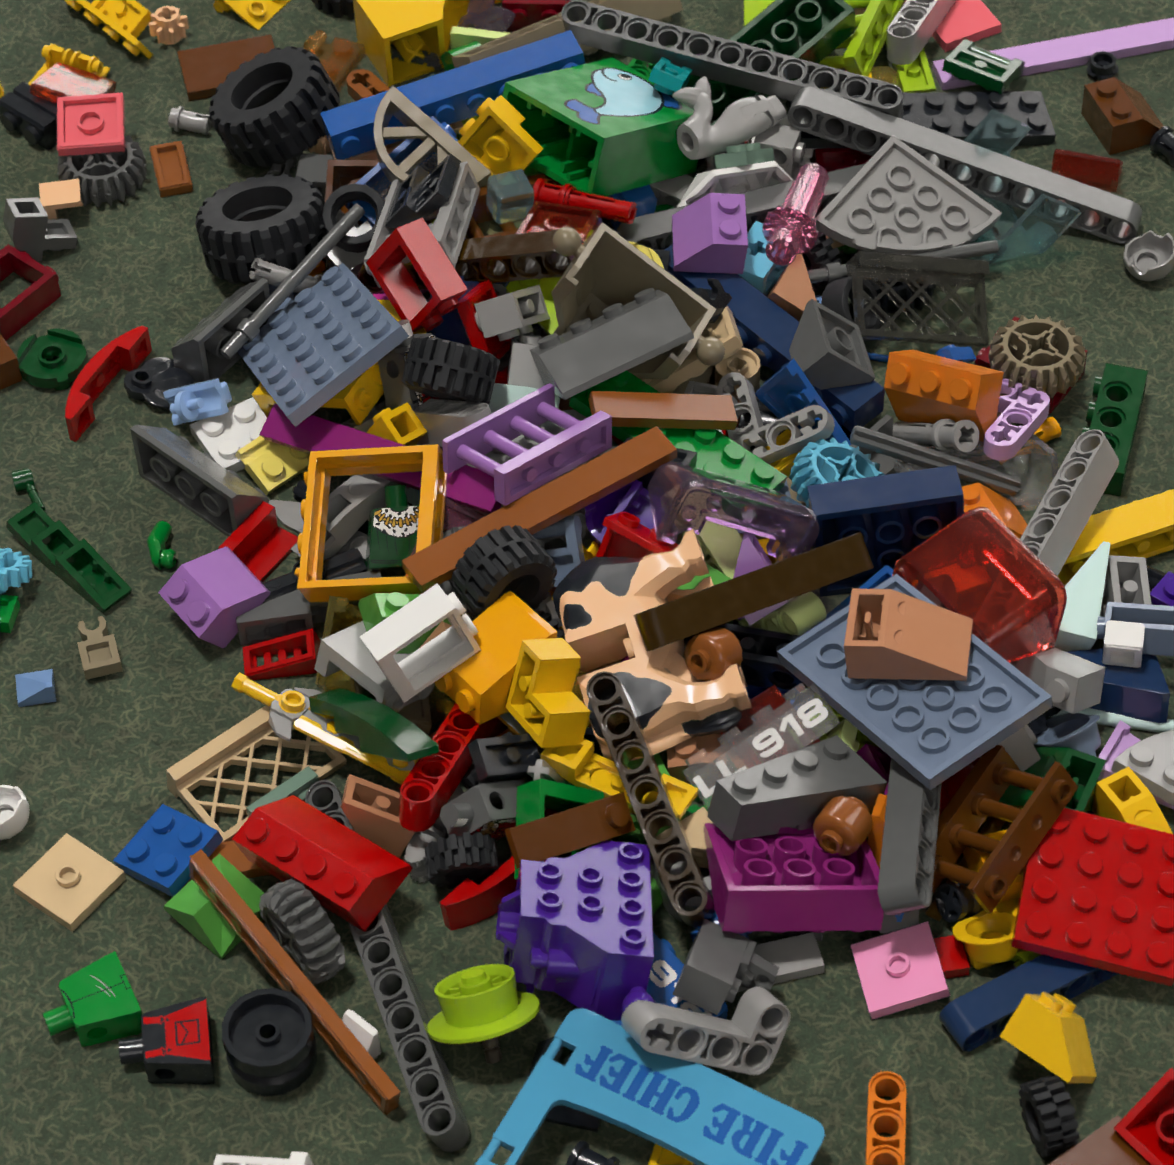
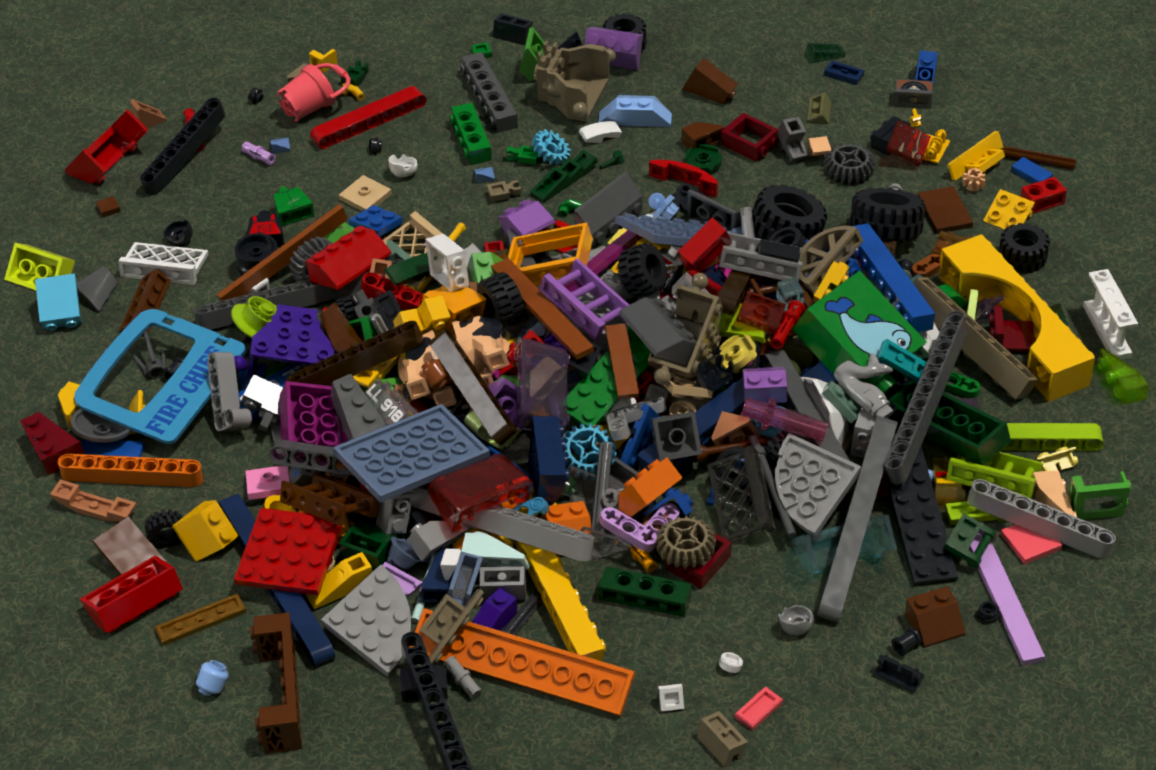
camera: 90 degrees right, 5 degrees down
coral tile [57,92,125,156] -> none
dark orange tile [149,141,193,197] -> none
dark grey bar [219,204,365,360] -> none
dark orange head [813,796,873,856] -> none
nougat slope [844,589,973,681] -> none
clear red panel [1051,149,1123,192] -> none

